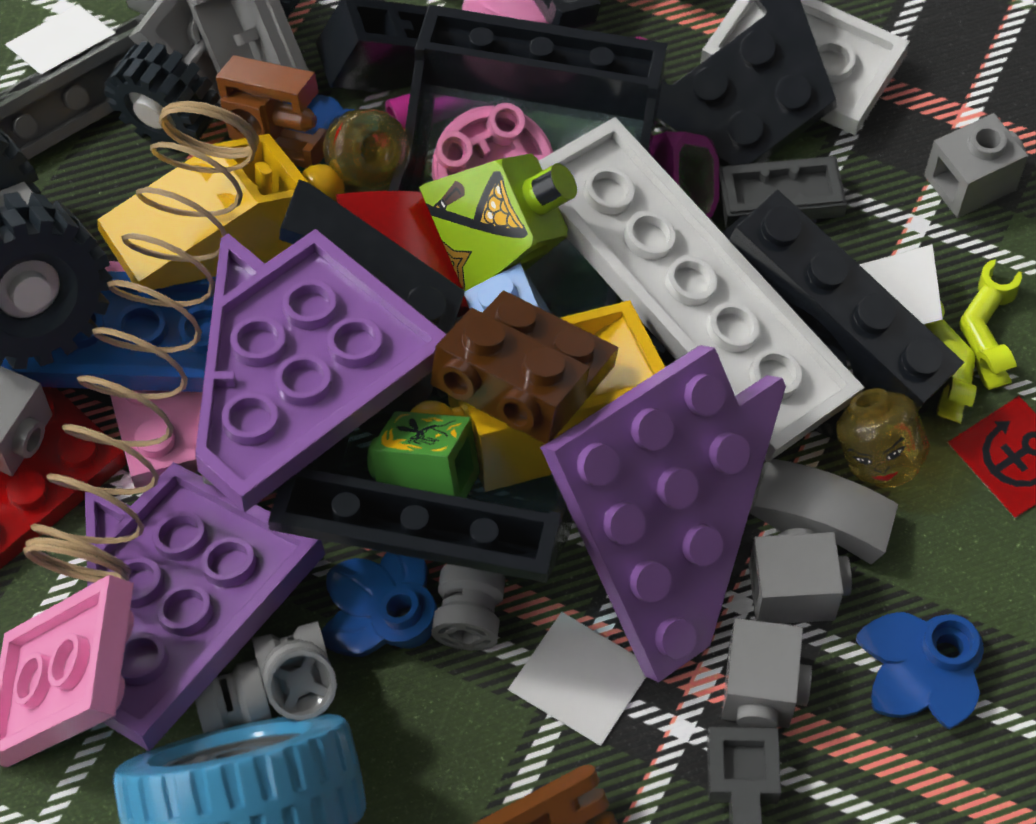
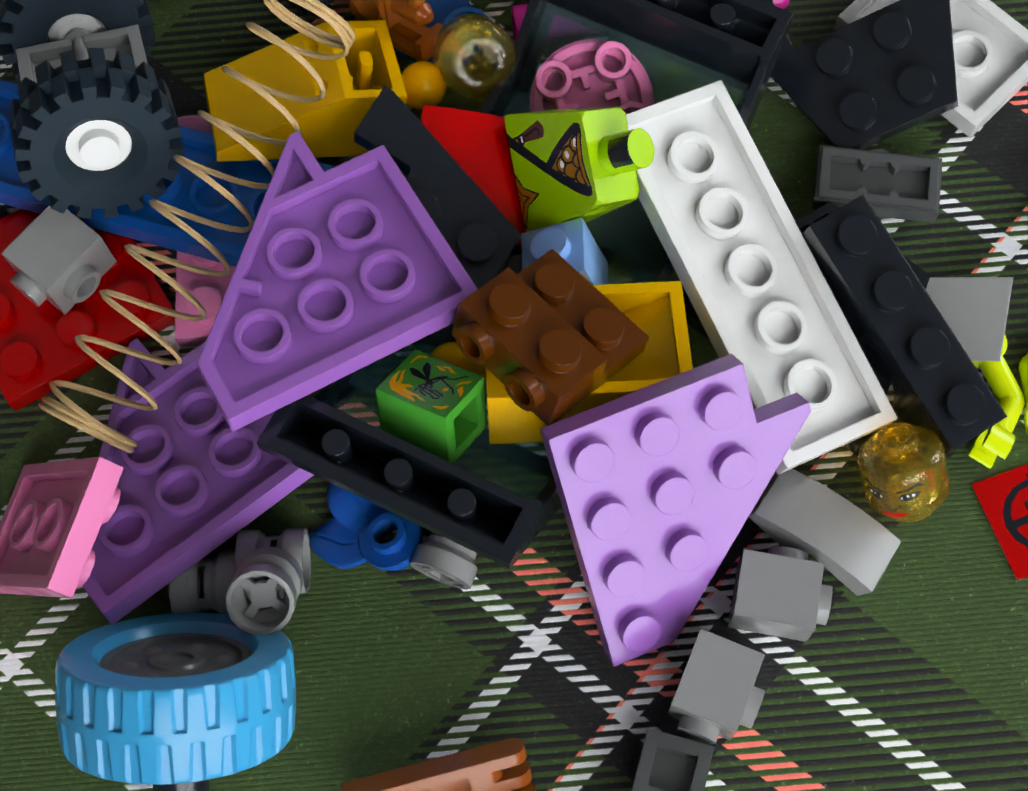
camera: 20 degrees right, 10 degrees up
white sticker [508,612,646,746] -> none
rock [650,132,720,219] -> none
blue plate [856,612,984,729] -> none

